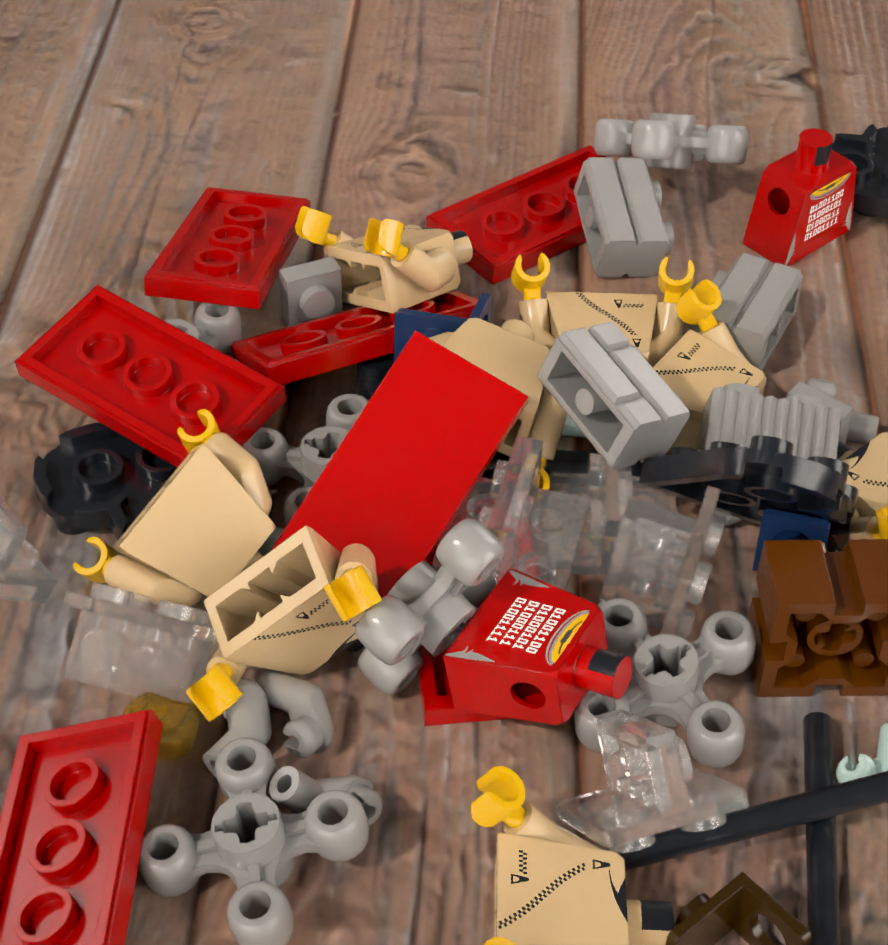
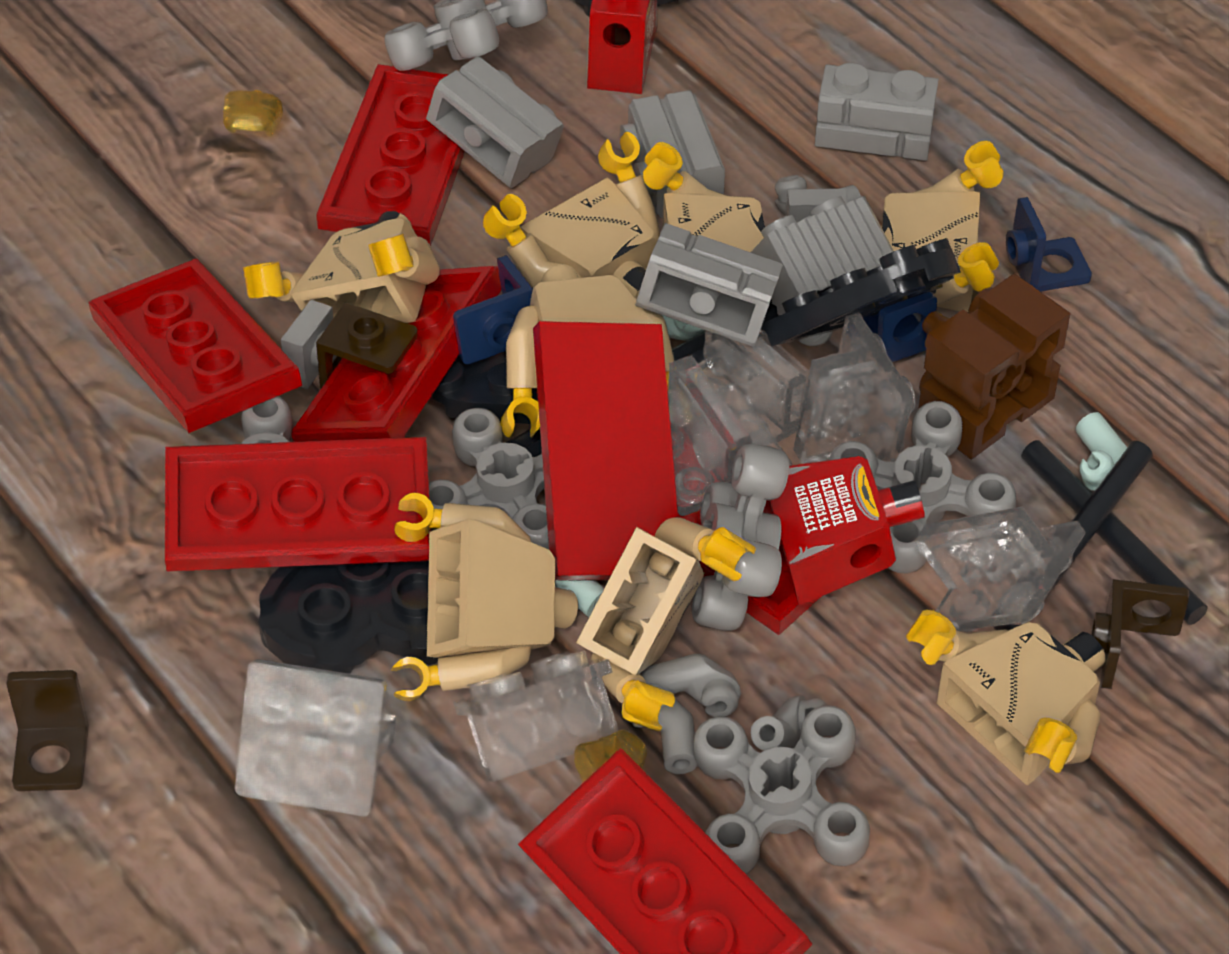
camera: 40 degrees left, 5 degrees up
none -> clear yellow piece [223,90,283,137]
none -> dark brown bracket [316,302,418,388]

